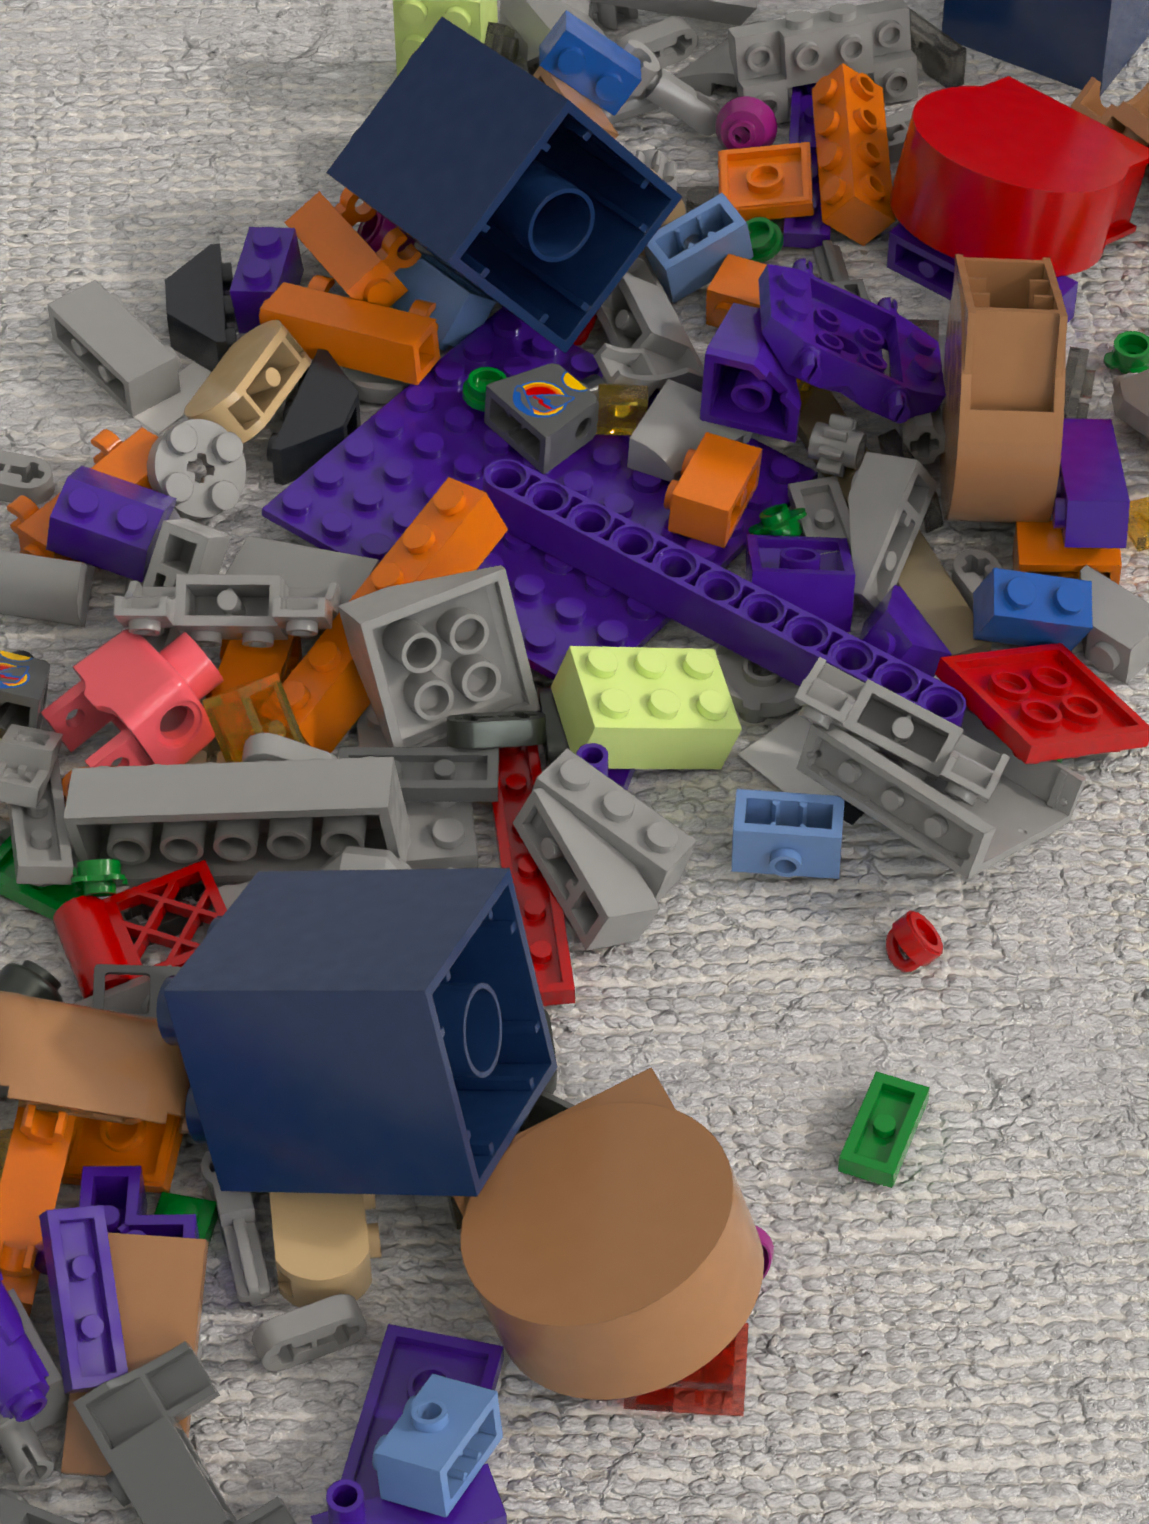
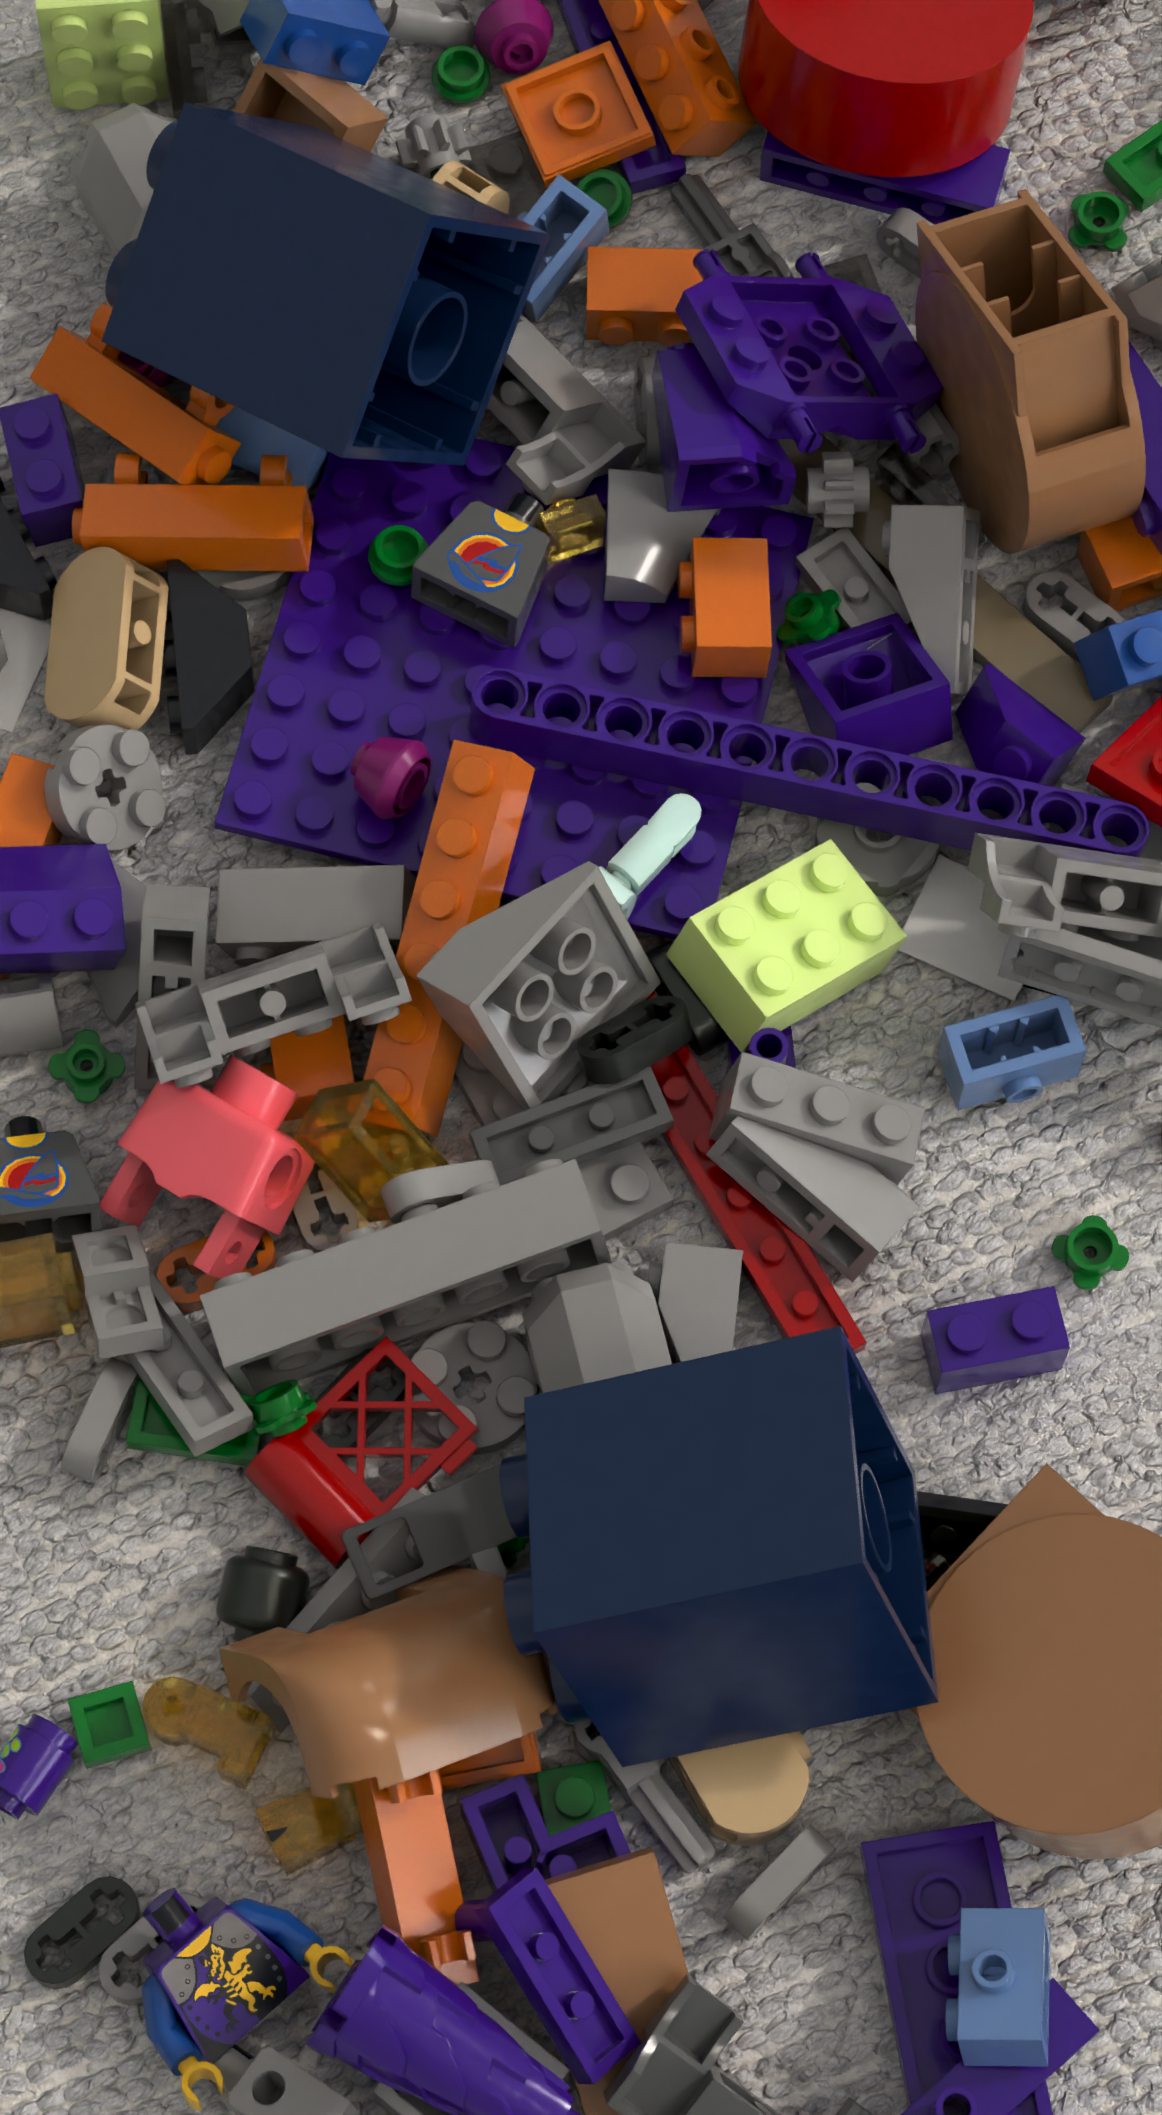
camera: 25 degrees left, 20 degrees up
none -> green plate [48,1029,125,1104]
none -> magenta cone [350,736,432,820]
none -> green plate [432,45,490,104]
none -> light aqua piece [599,793,701,920]
none -> dark purple brick [920,1286,1070,1395]
none -> green plate [1051,1215,1129,1291]

